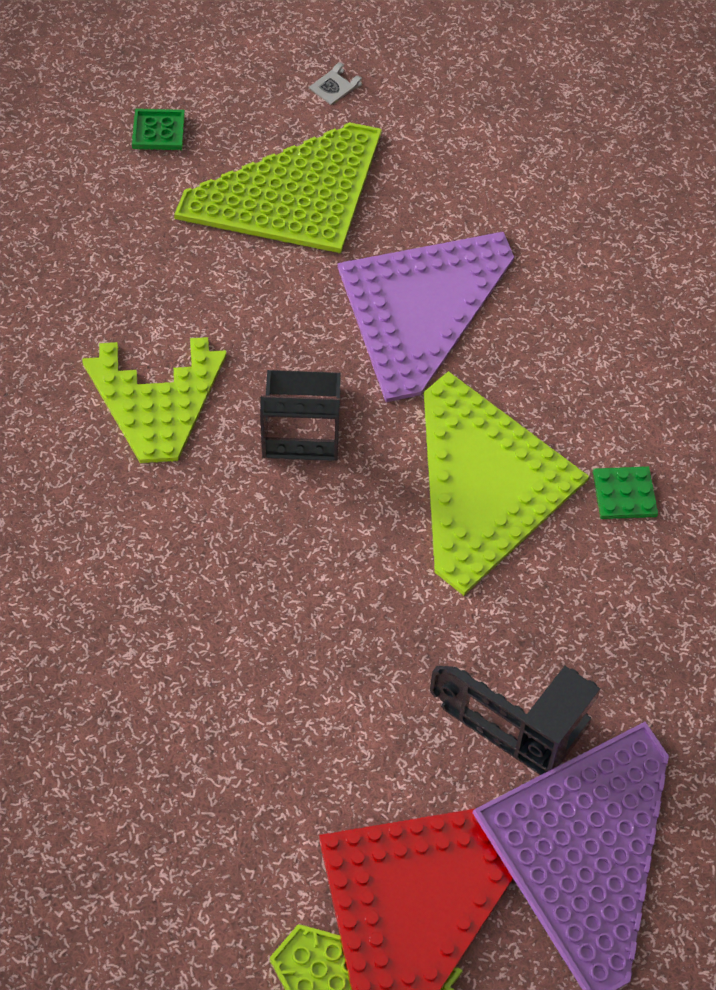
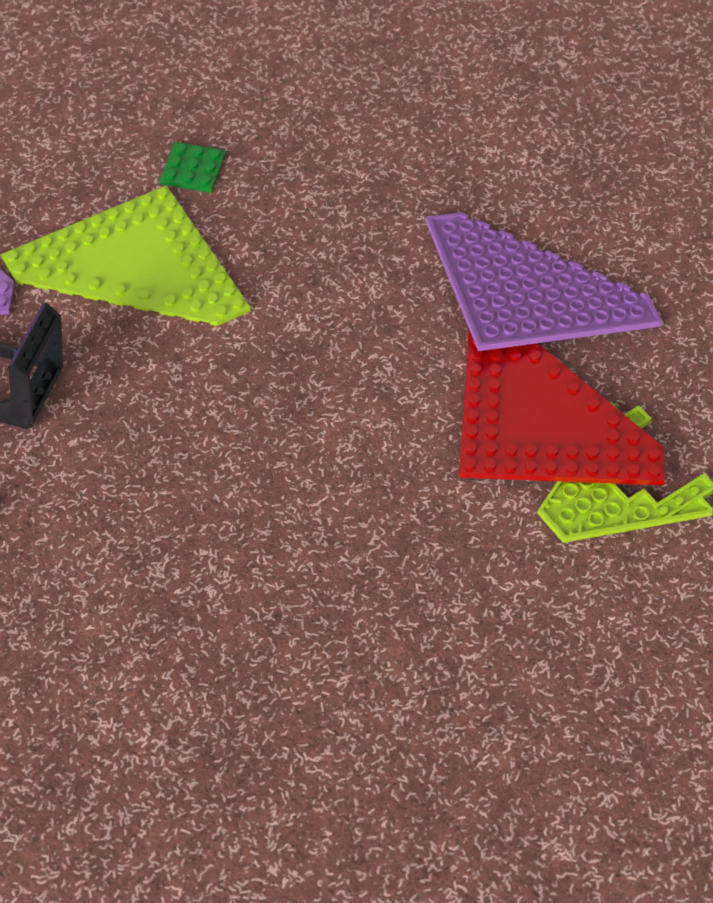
camera: 70 degrees left, 0 degrees up
black bracket [430,666,601,775] -> none

